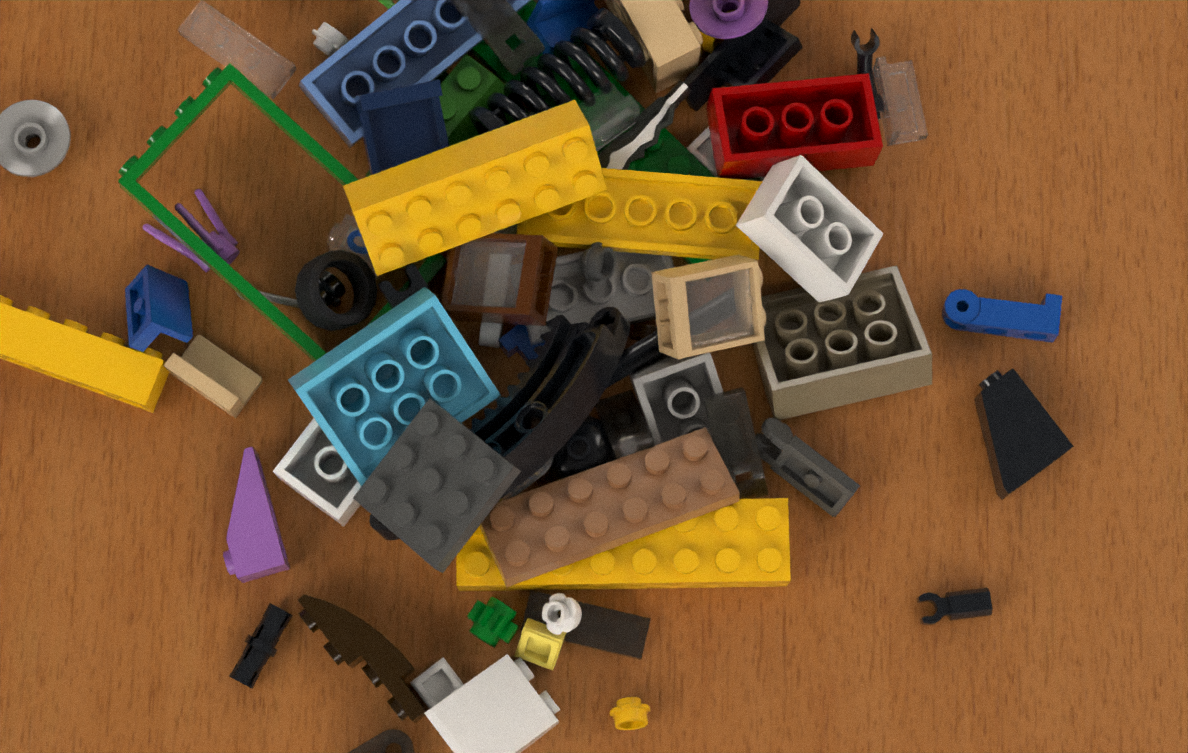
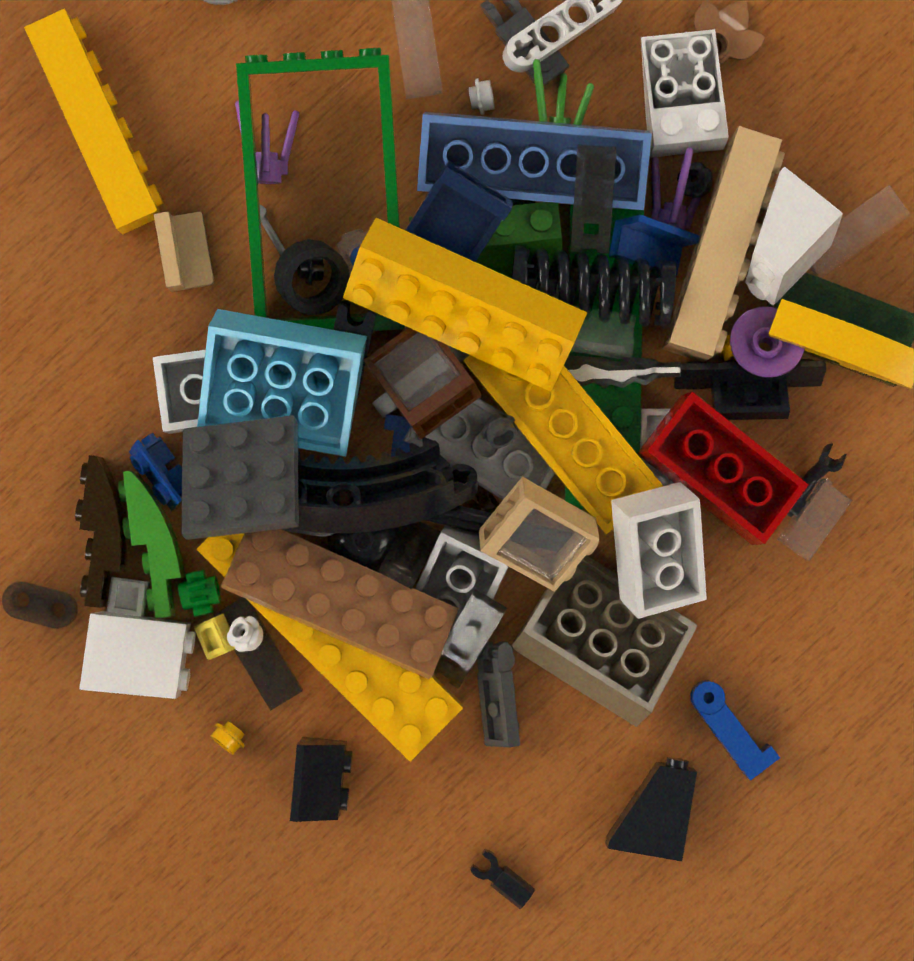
camera: 45 degrees right, 10 degrees up
blue panel [125,264,193,352] -> none
medium lavender slope [223,446,290,583] -> none
black pin [229,603,293,689] -> none
none -> bright green slope [118,471,186,619]
none -> blue hinge [129,433,182,511]
none -> black slope [290,737,353,822]

